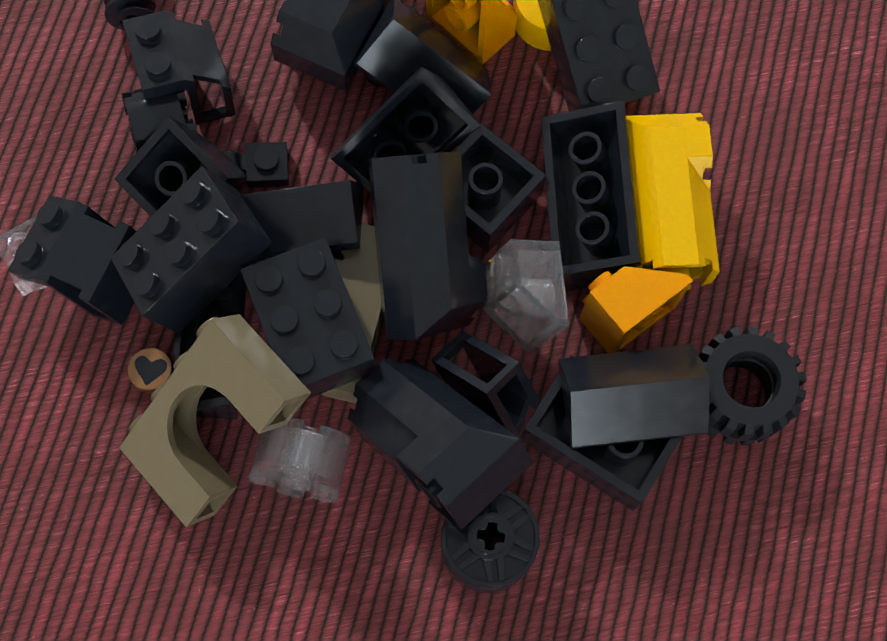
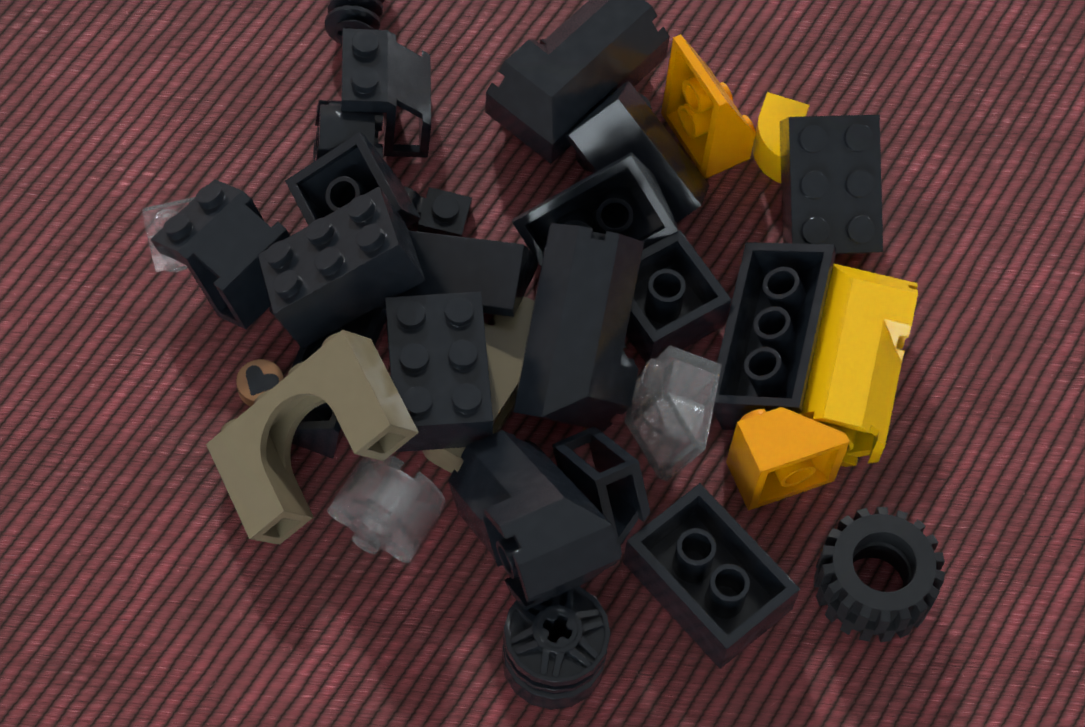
camera: 15 degrees right, 10 degrees down
black slope [558,344,710,449] -> none

